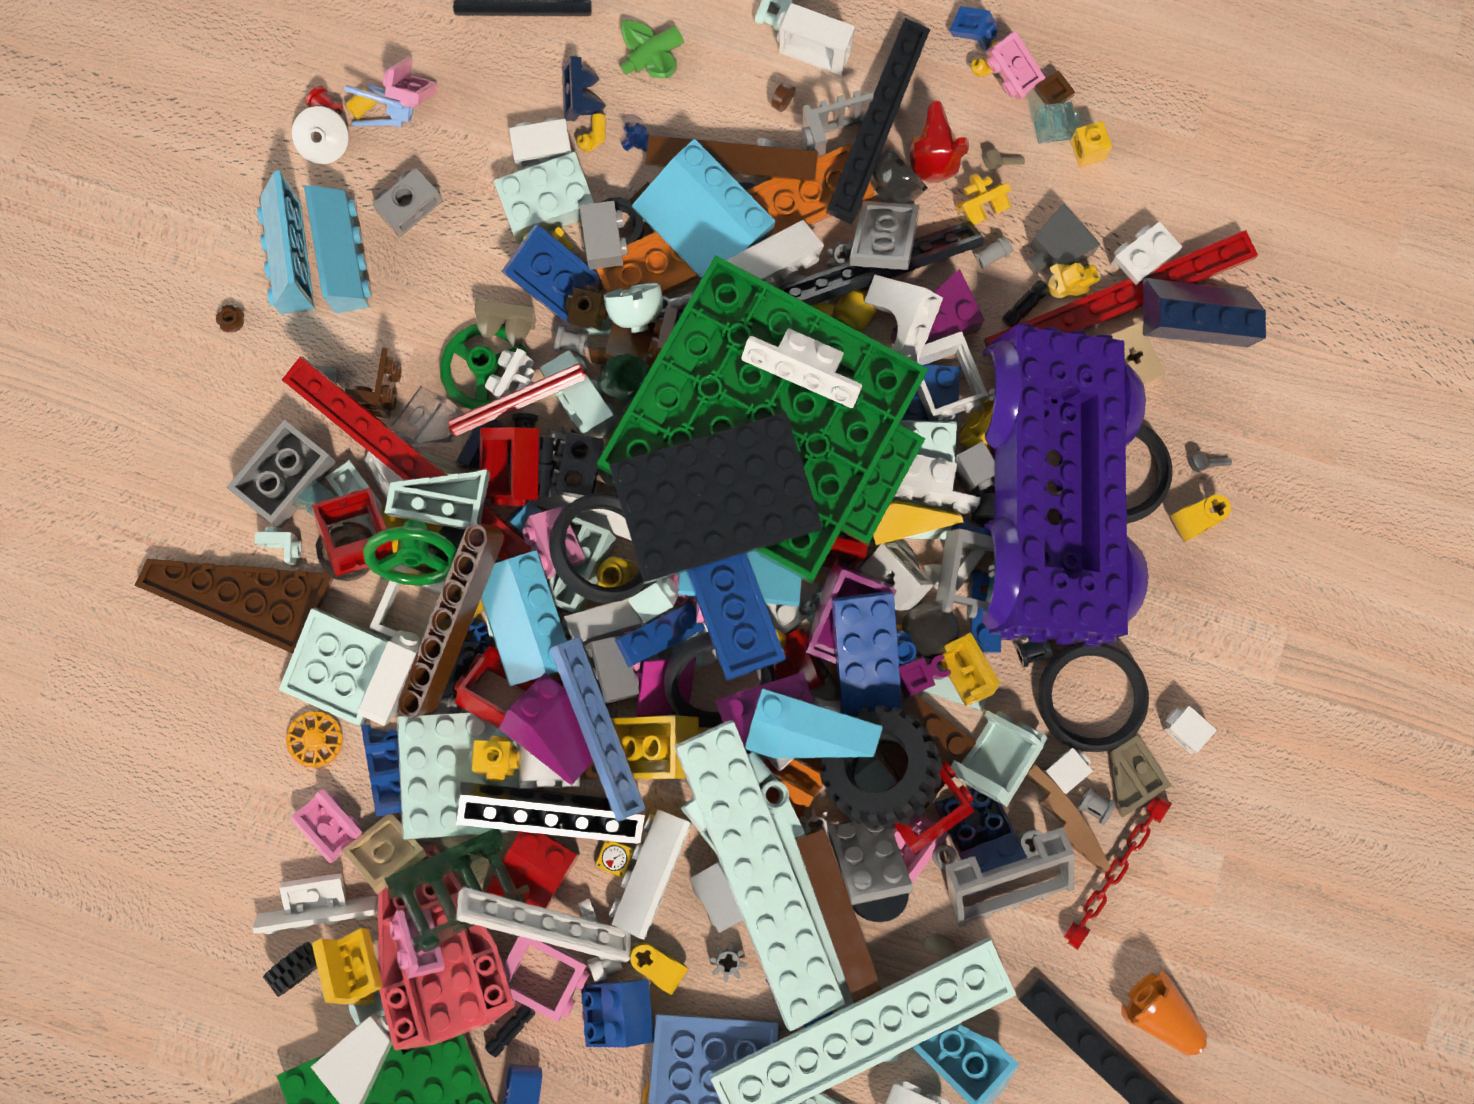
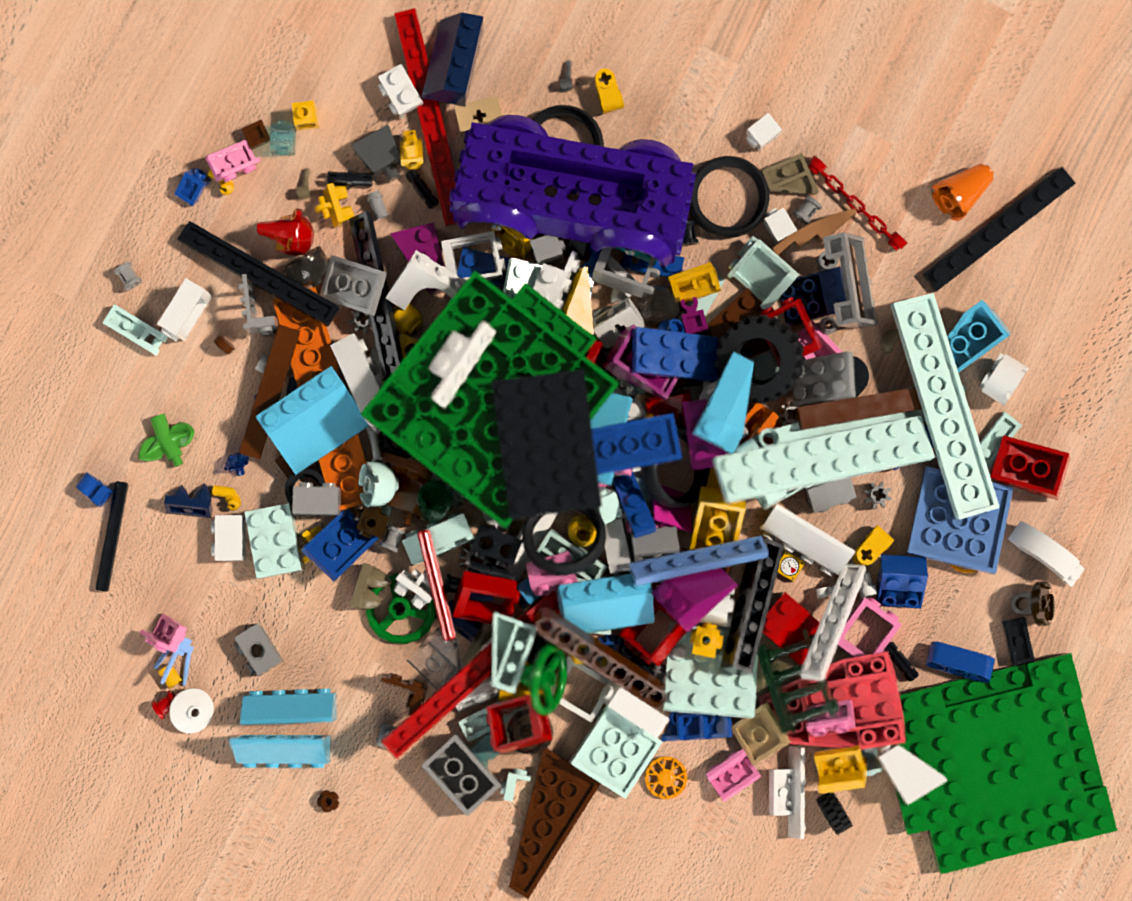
camera: 80 degrees left, 5 degrees up
none -> black pin [327,170,373,188]

